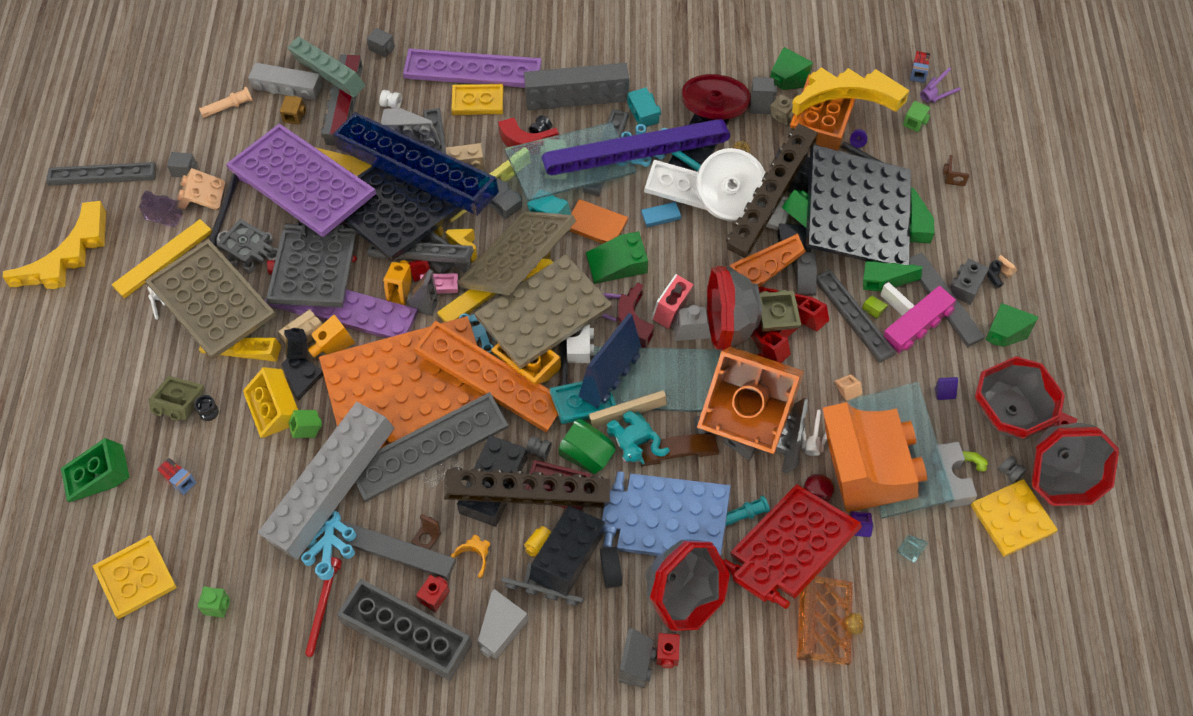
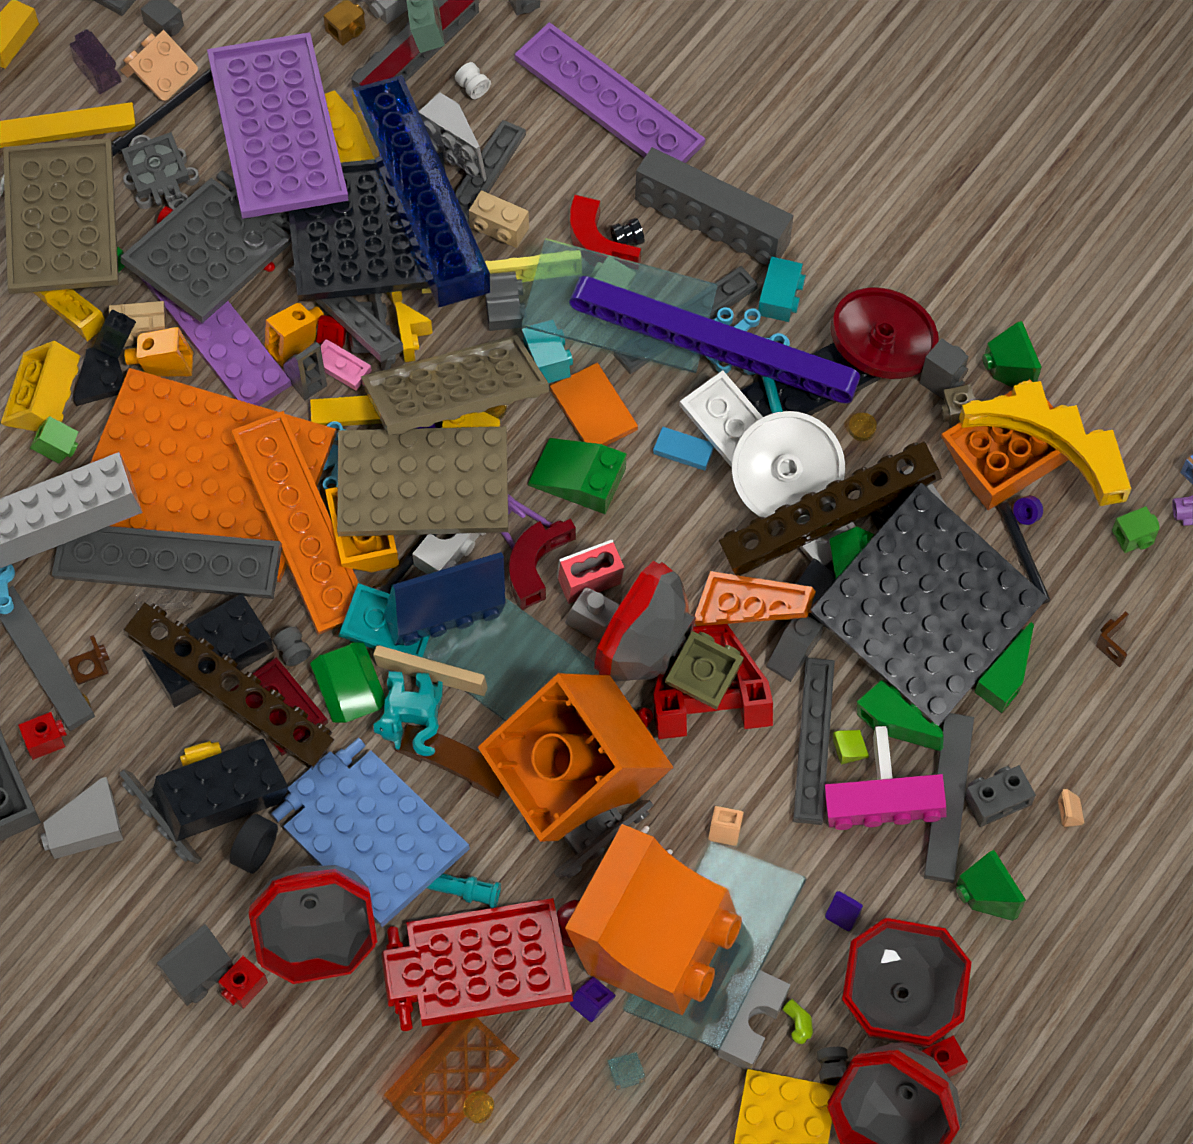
camera: 35 degrees right, 5 degrees up
light orange helmet [450,534,490,578] -> none
yellow tile [451,84,504,115] -> none
black arm [987,260,1004,289] -> none

